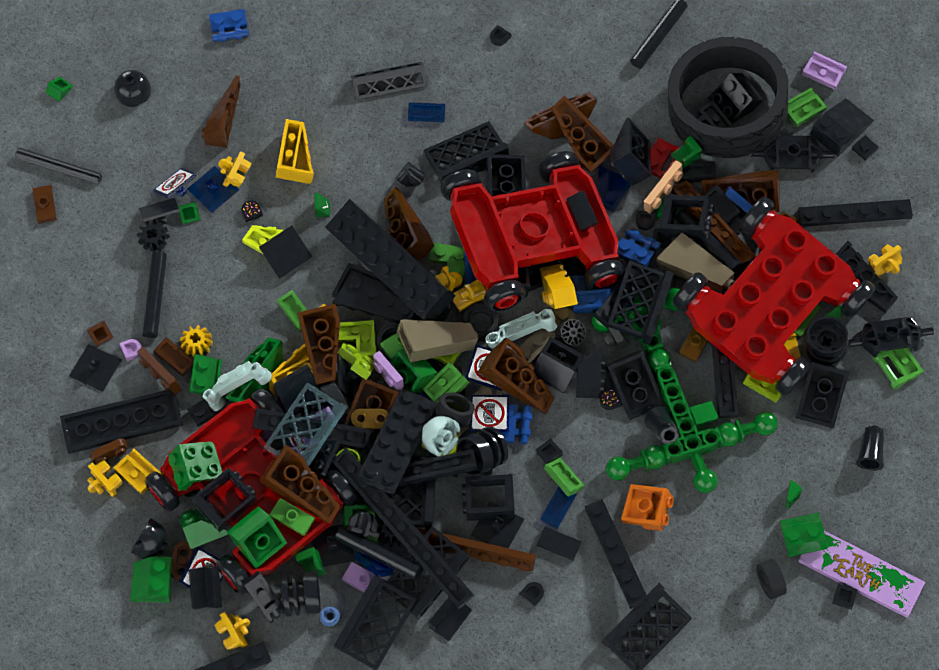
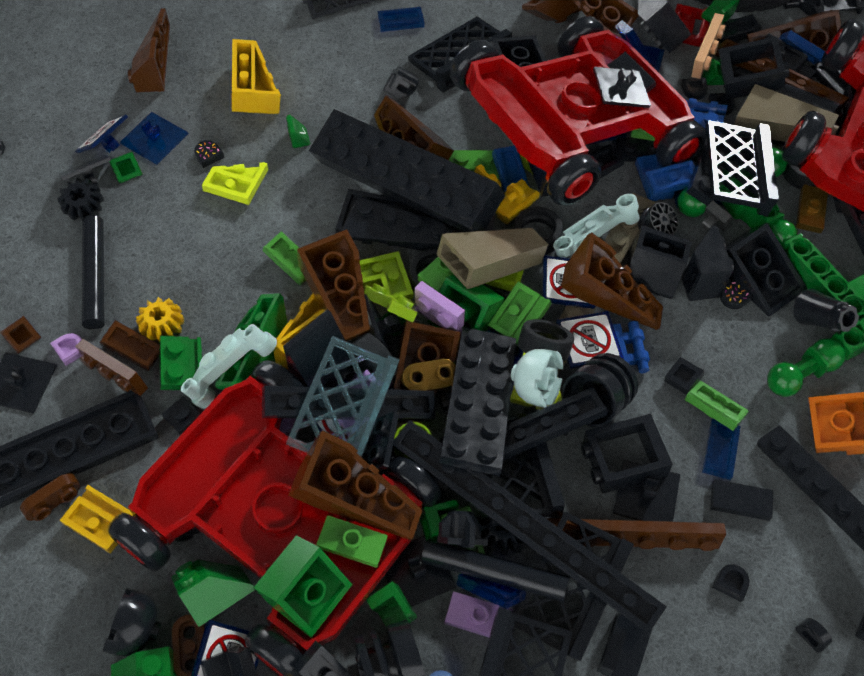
camera: 15 degrees left, 5 degrees down
yellow hips [87,460,123,497] -> none
black cylinder [114,70,151,107] -> none
green bracket [168,442,223,491] -> none
black window [192,468,256,533] -> none
yellow hips [218,151,252,187] -> none
black slope [259,225,312,279] -> none
yellow wedge [540,263,578,309] -> none
none -> piece [593,67,651,108]
none -> clear blue tile [615,20,652,64]
none -> black tile [795,618,832,653]

